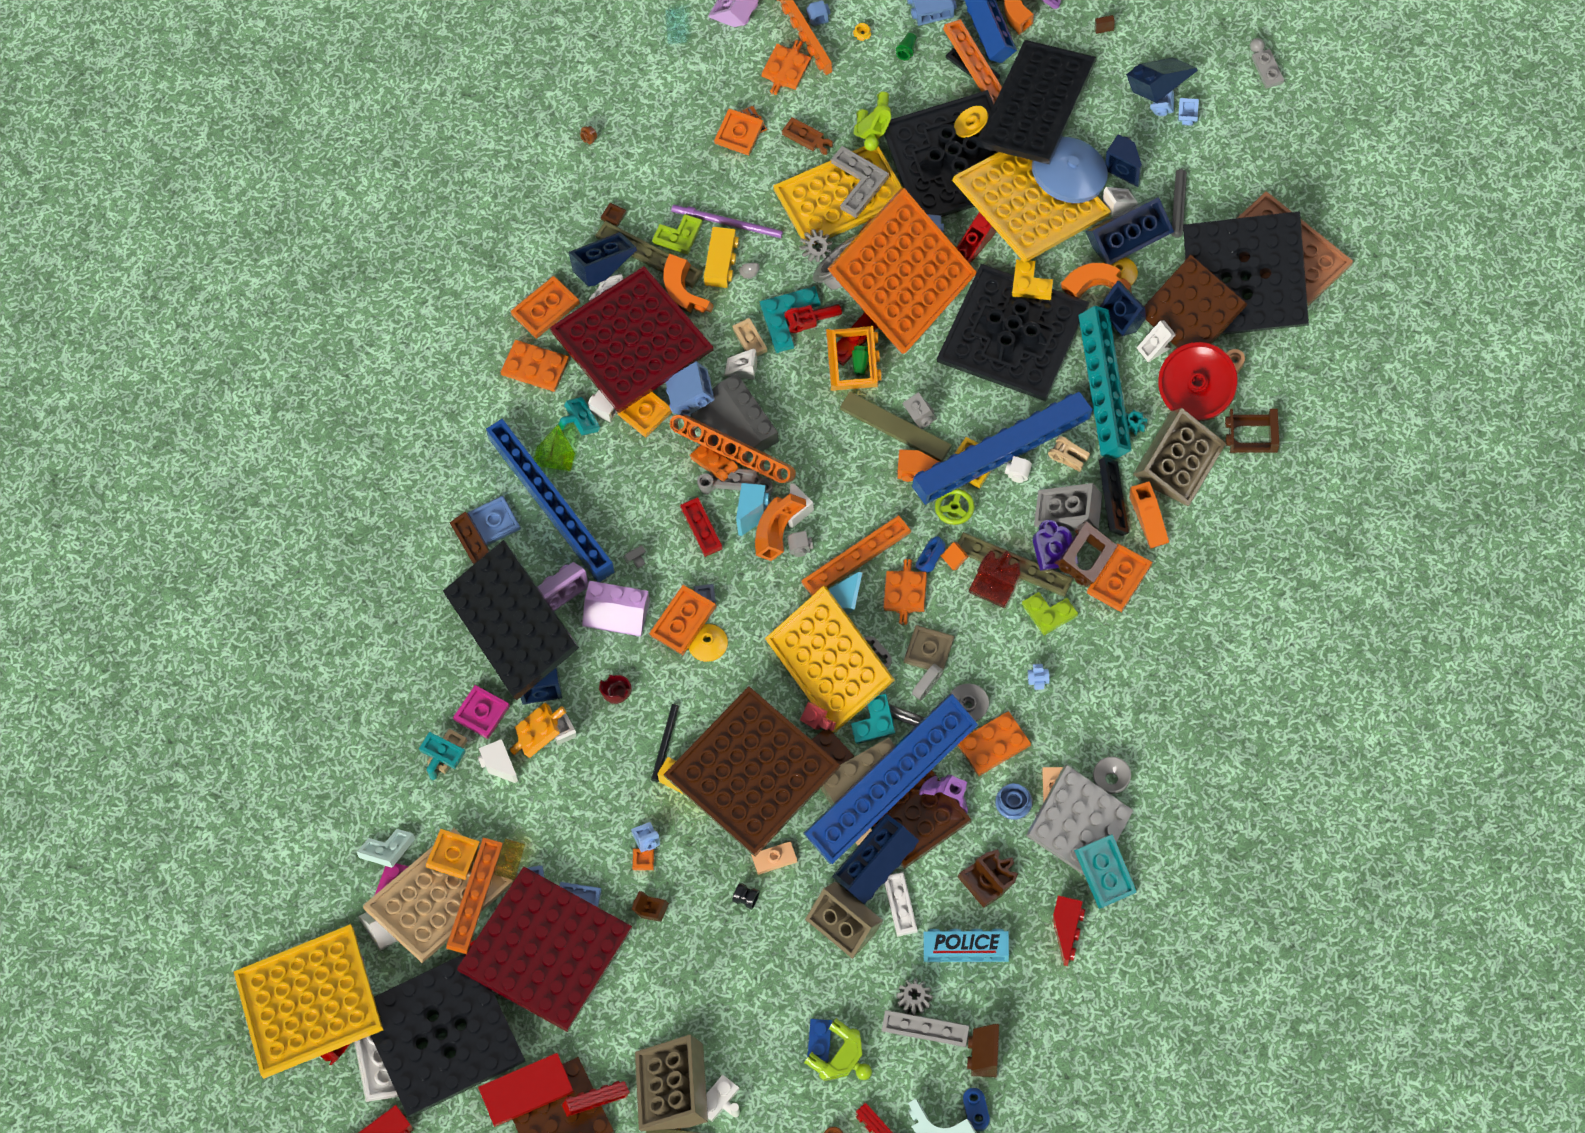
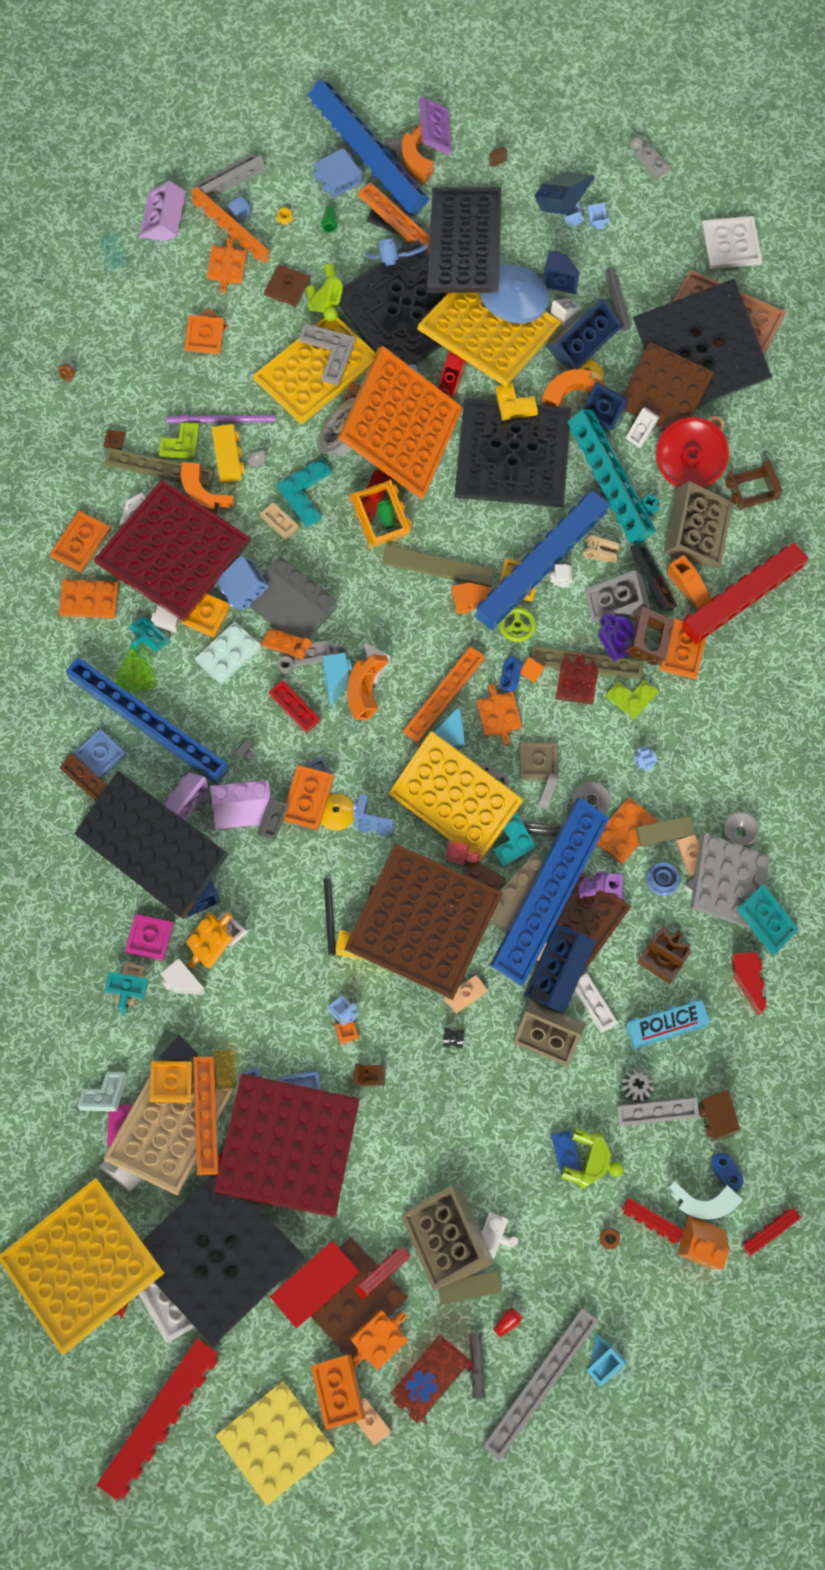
camera: 25 degrees left, 5 degrees up
dark blue slope [569,232,637,287] -> none
dark red hair [599,675,632,704] -> none
orange beam [670,415,796,483] -> none
white slope [725,349,757,379] -> none
dark orange plate [782,117,833,155] -> none
red connector [784,304,842,333] -> none
light grey plate [787,531,814,557] -> none
light grey gear [799,229,832,262] -> none
light grey head [902,392,937,429] -> none
yellow dish [954,106,988,138] -> none
none -> black slope [153,1030,198,1060]
none -> light aqua plate [195,622,262,685]
none -> dark grey plate [257,797,289,840]
none -> reddish brown plate [264,264,311,307]
none -> medium blue bracket [353,794,394,837]
none -> medium blue plant [365,238,428,266]
none -> olive tile [635,816,695,847]
none -> red brick [681,543,809,645]
none -> white plate [701,216,762,269]

